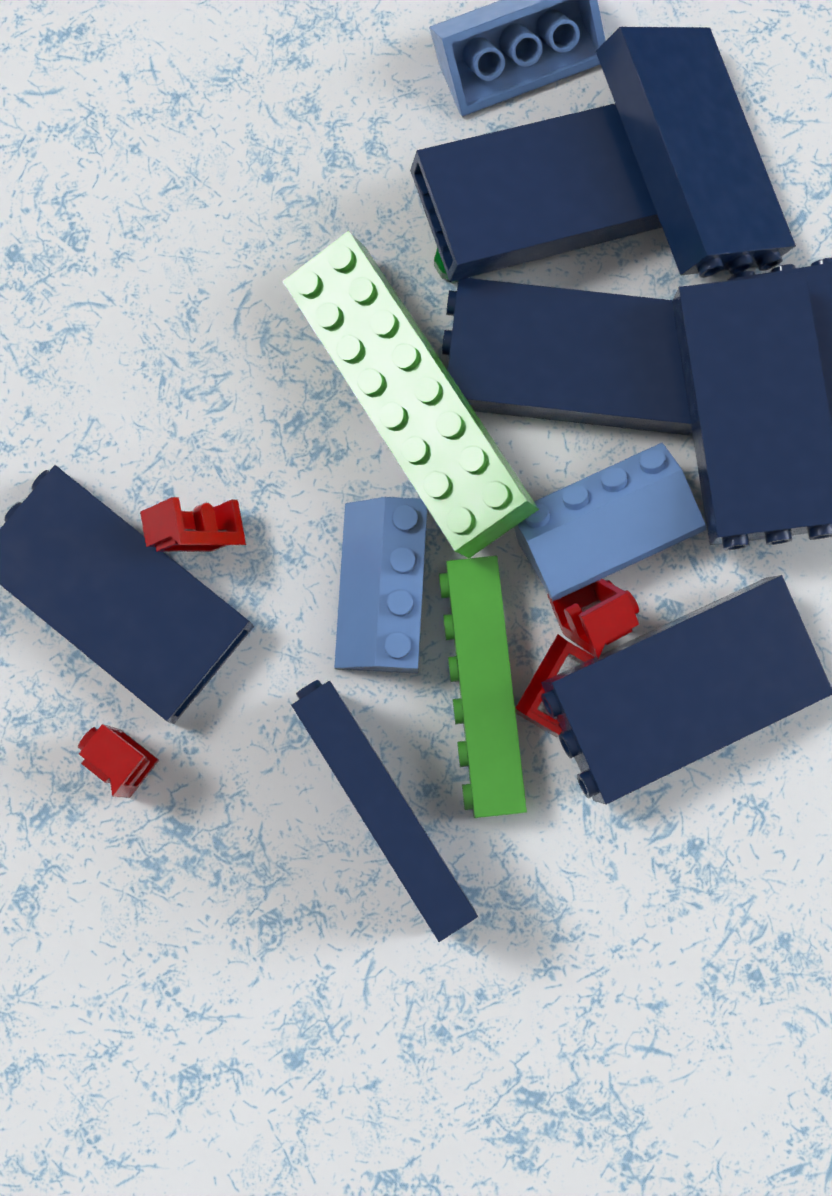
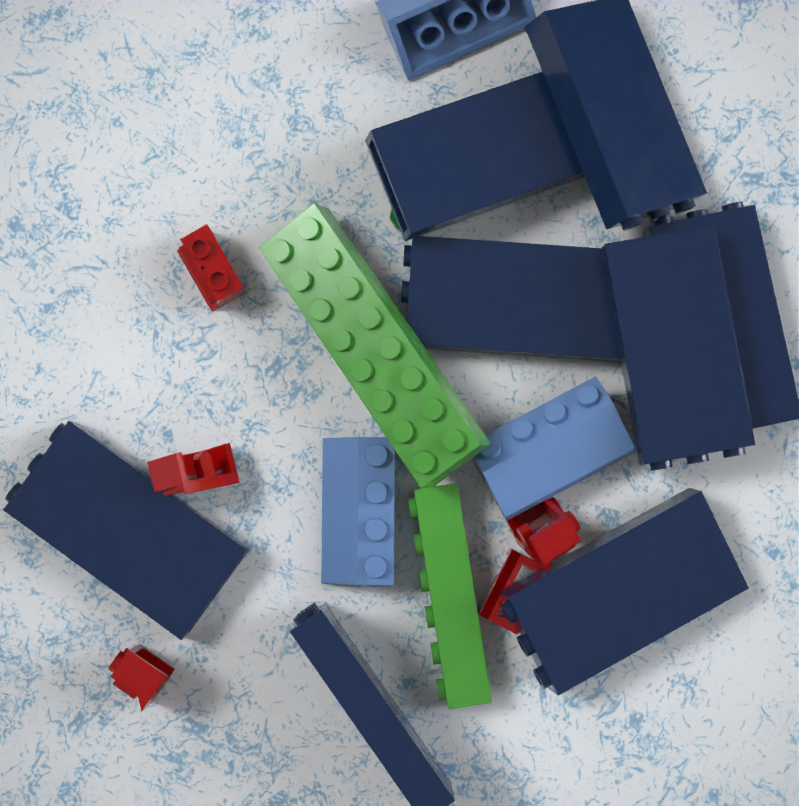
camera: 10 degrees left, 5 degrees up
none -> red window [177,224,247,312]

